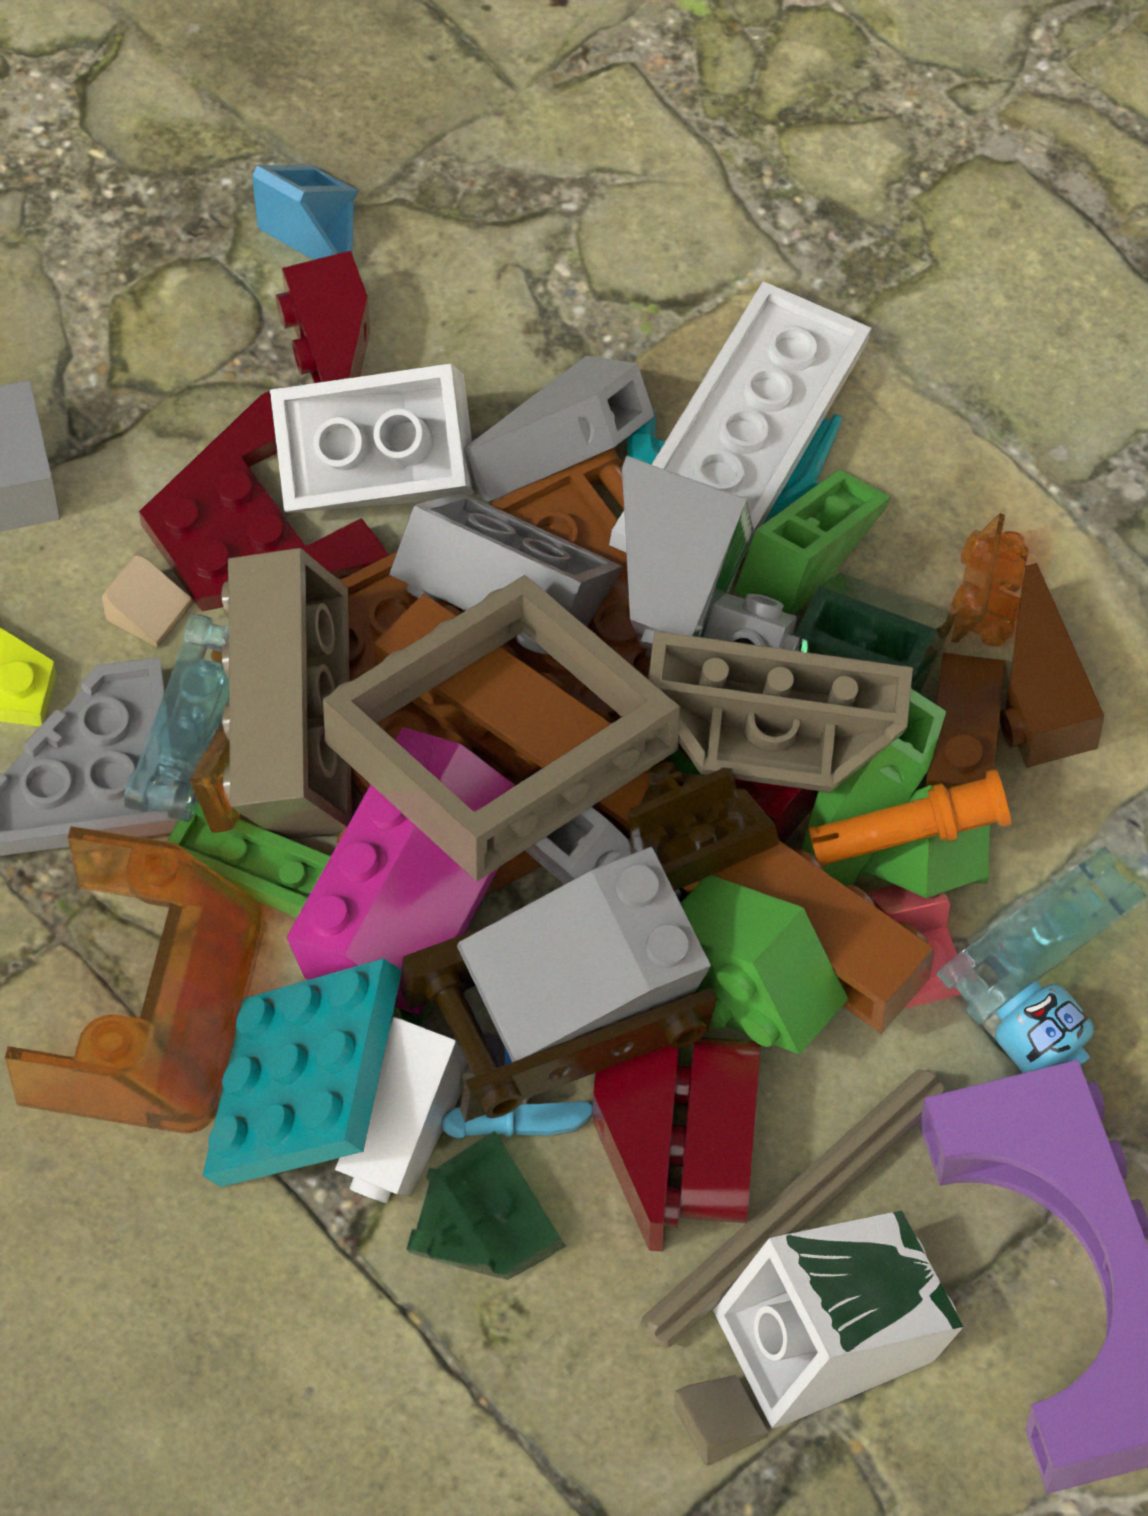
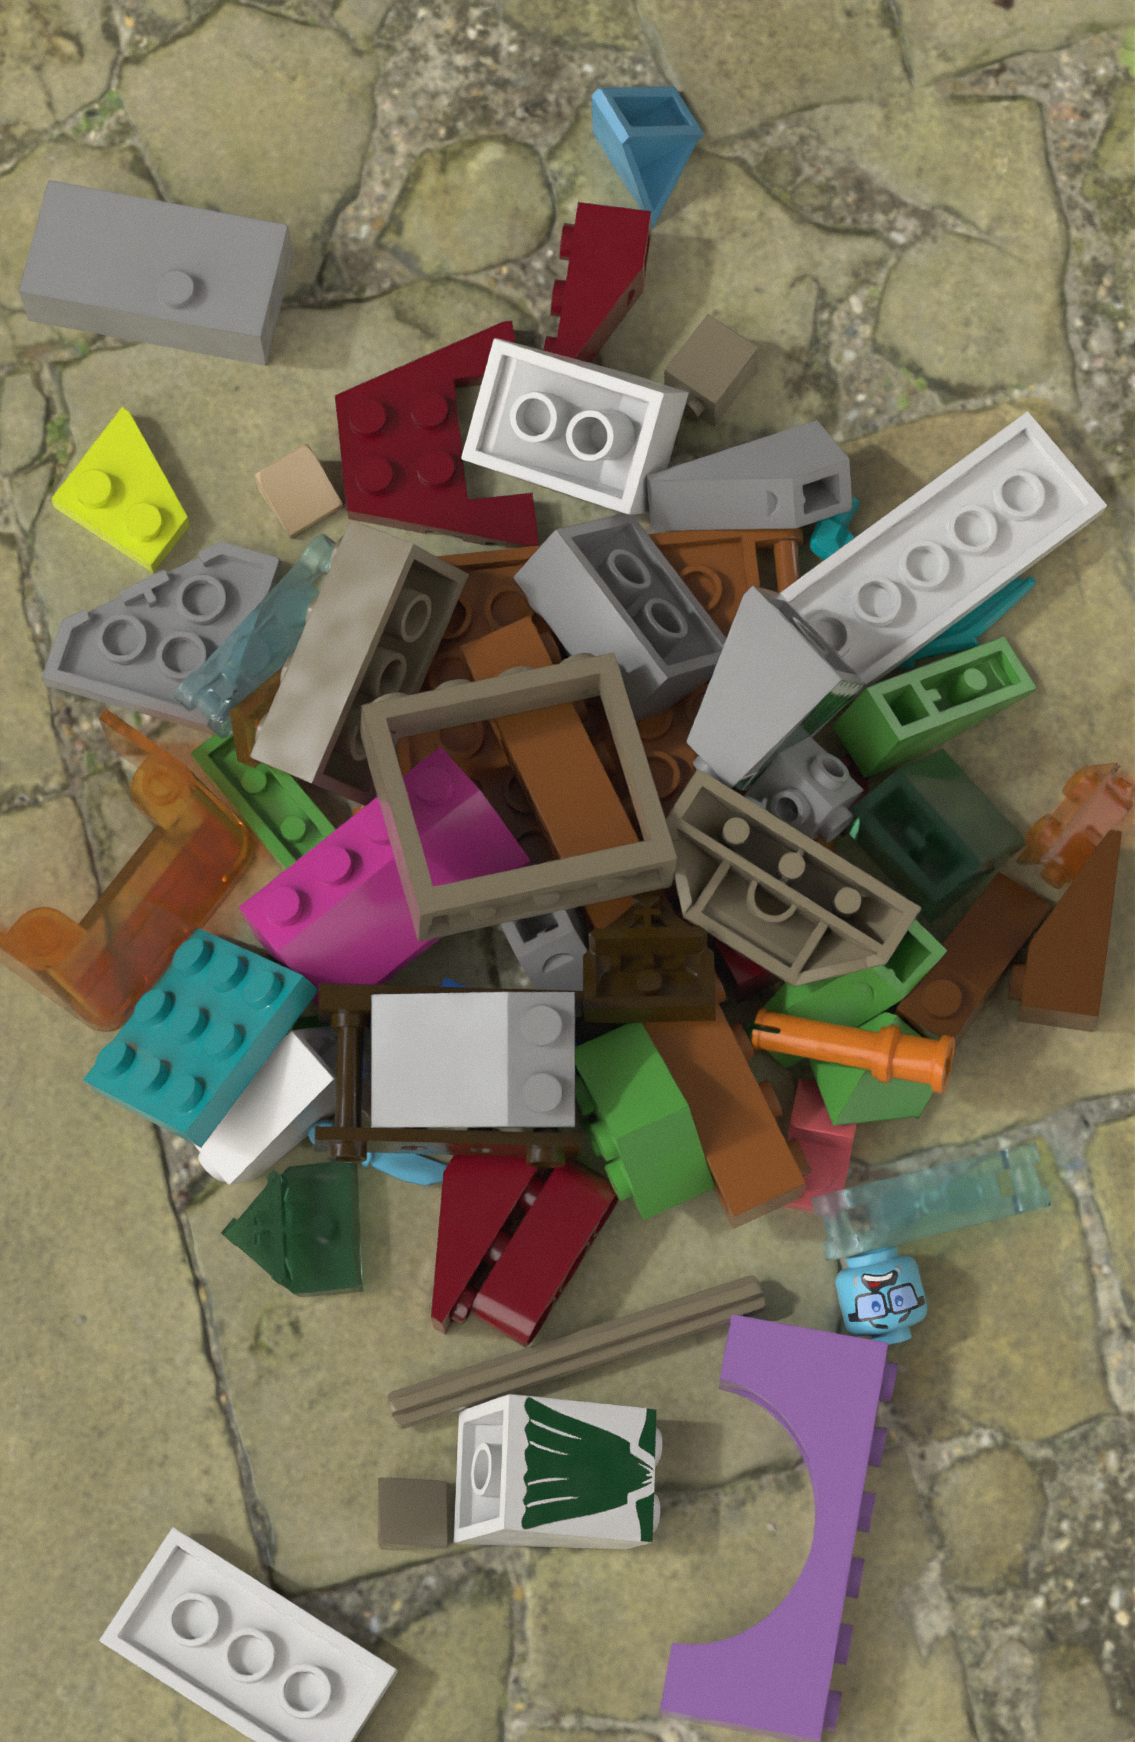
camera: 30 degrees right, 15 degrees up
none -> dark tan brick [664,314,759,427]

